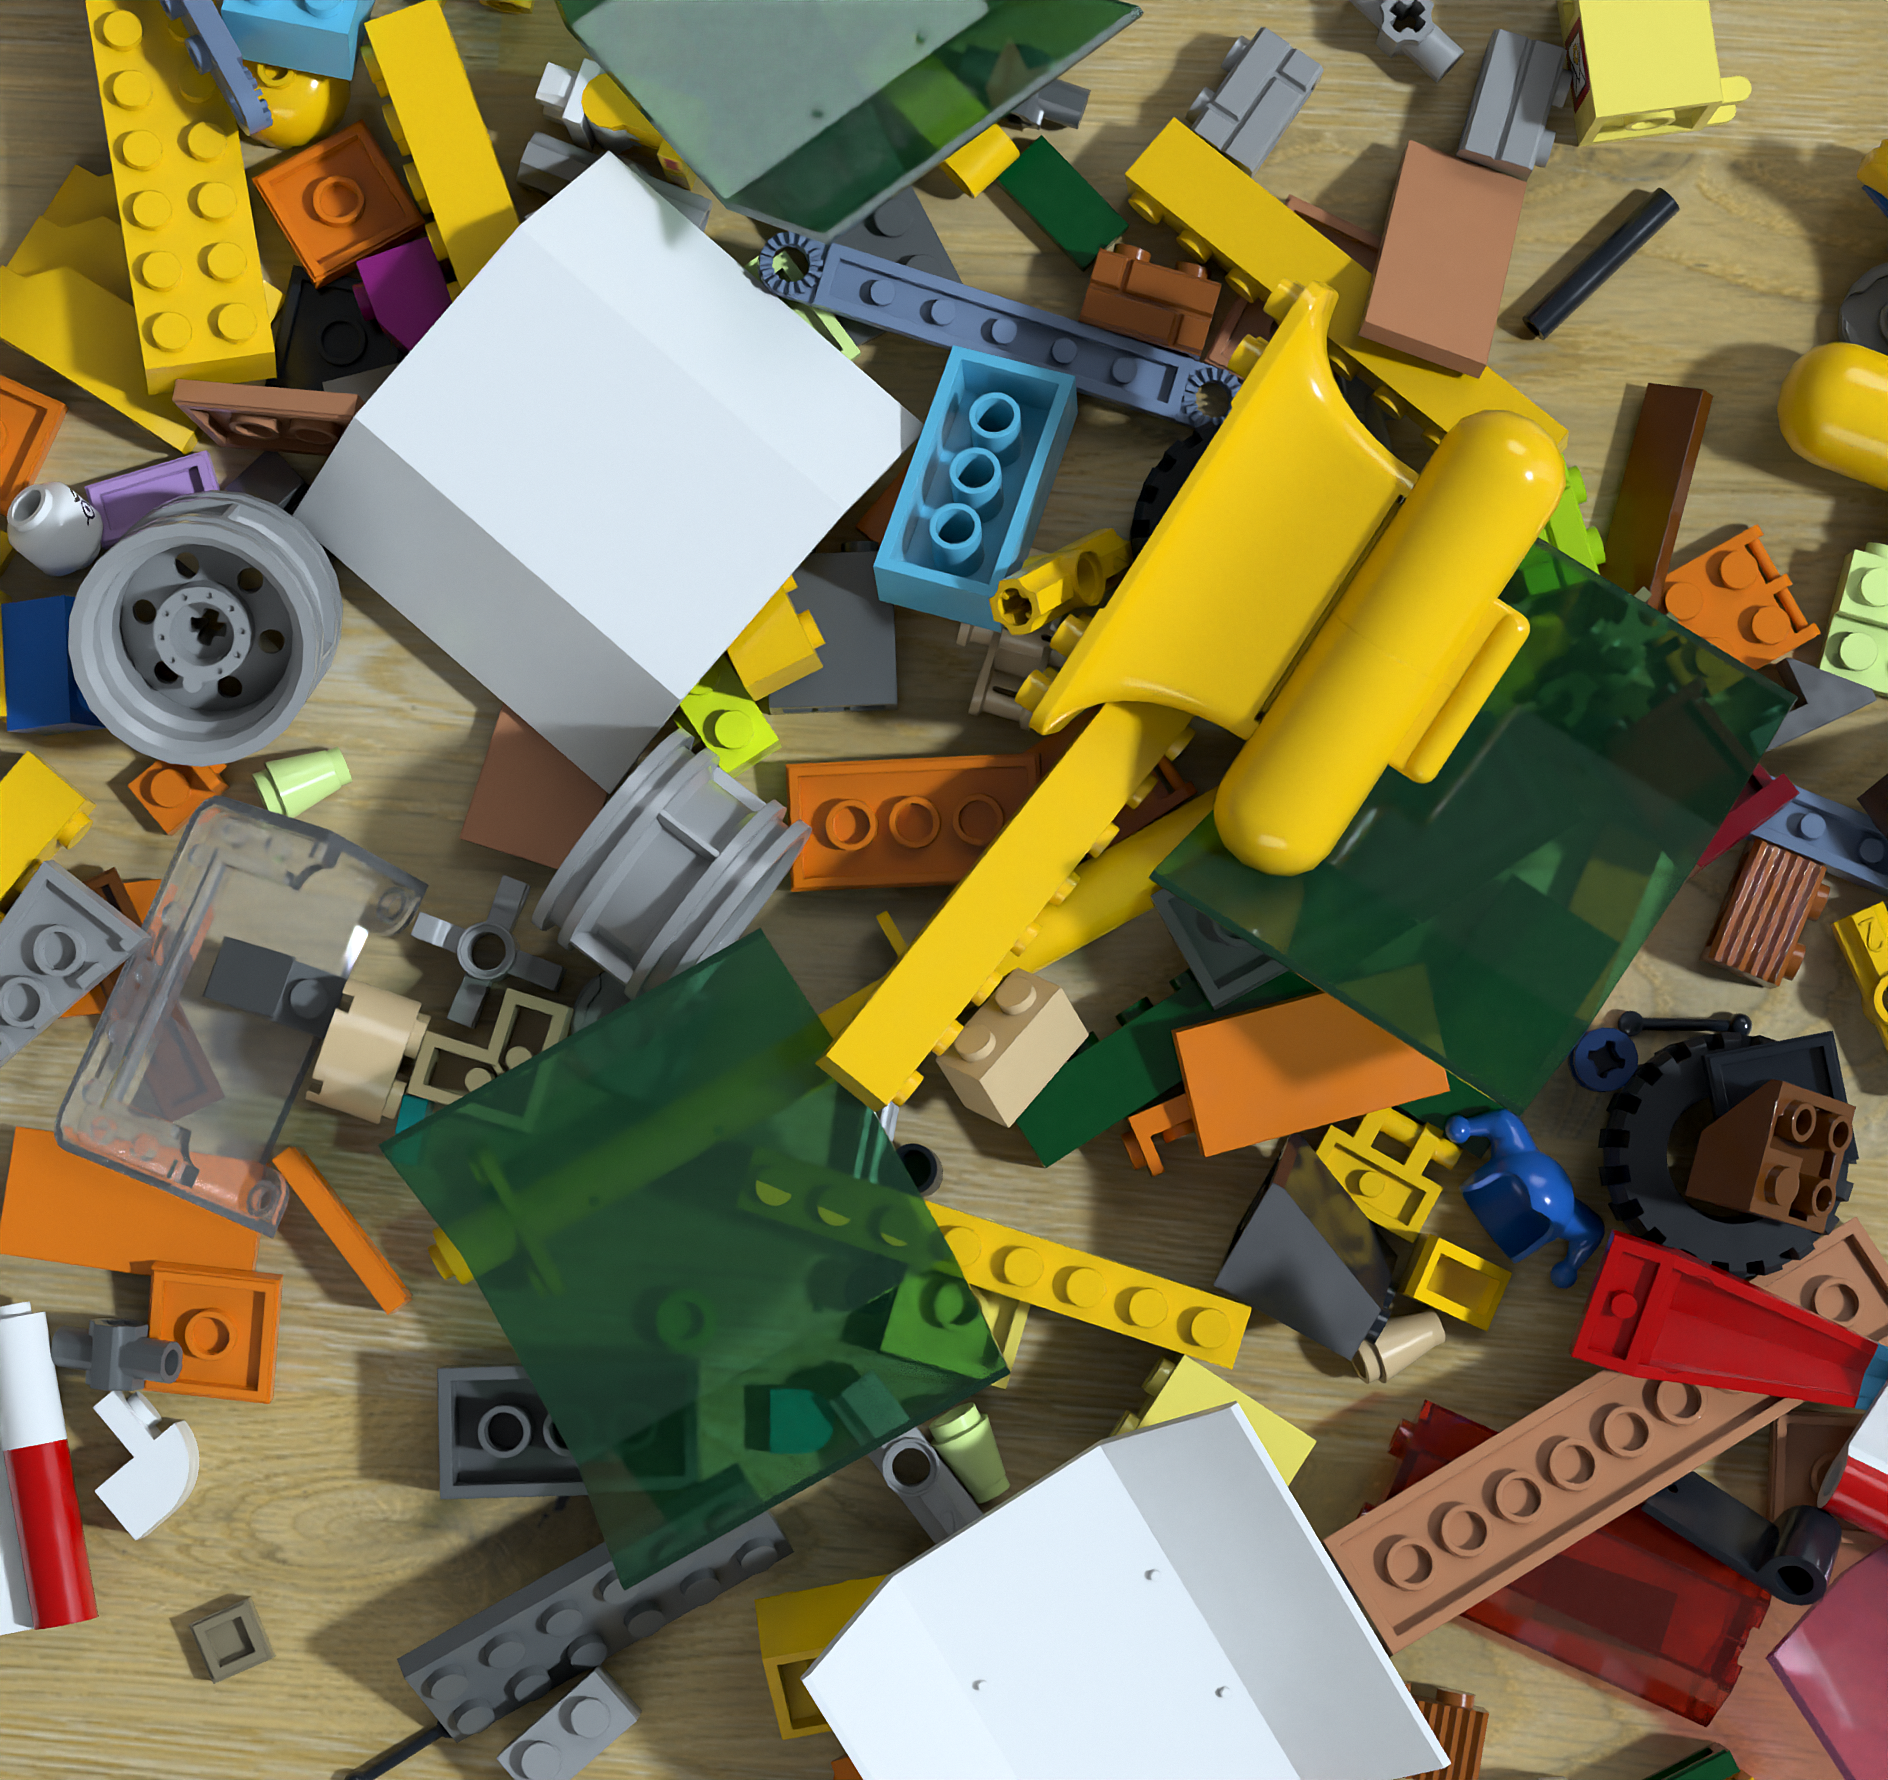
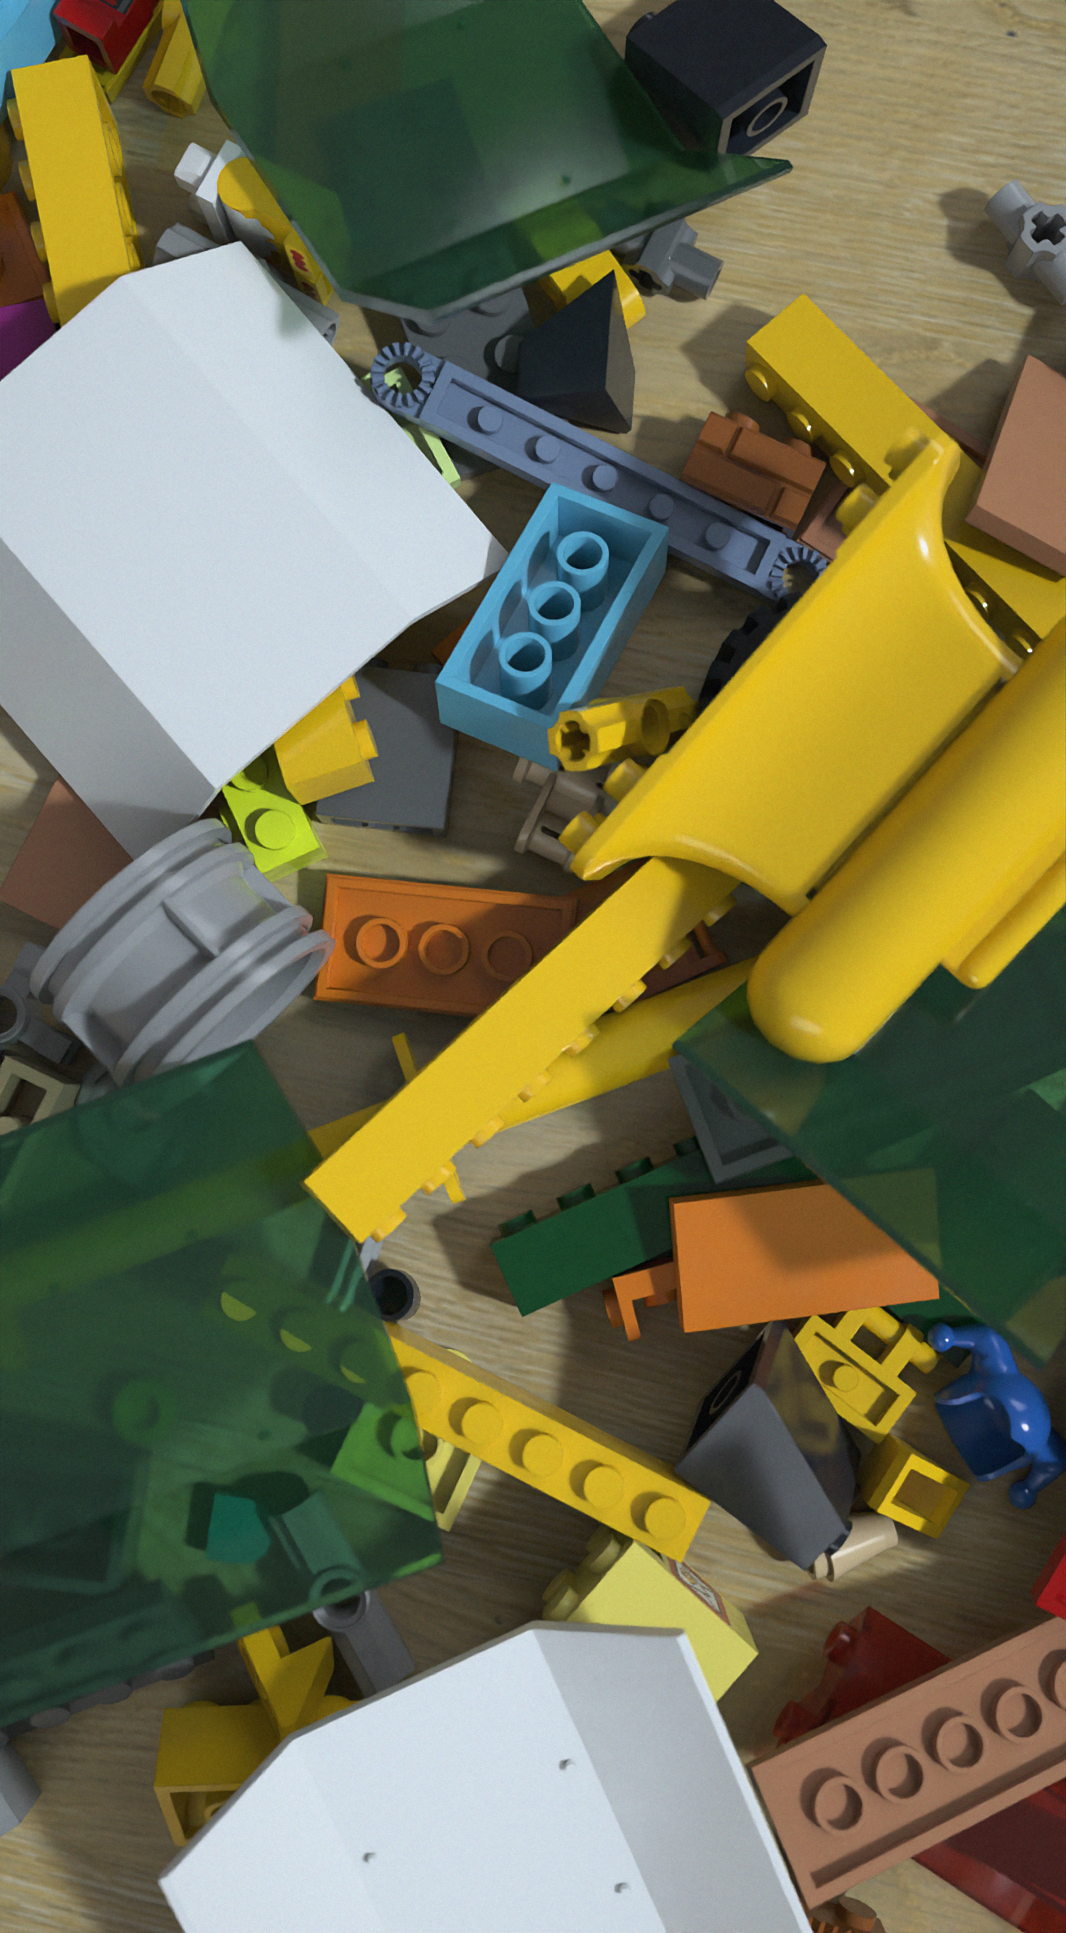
camera: 10 degrees right, 0 degrees up
yellowish green cone [929,1402,1010,1503] -> none
tan brick [935,968,1089,1128] -> none
dark green tile [996,135,1129,272] -> none
light grey brick [1185,26,1324,178] -> none
none -> yellow slope [231,1603,334,1743]
none -> black slope [515,269,635,434]

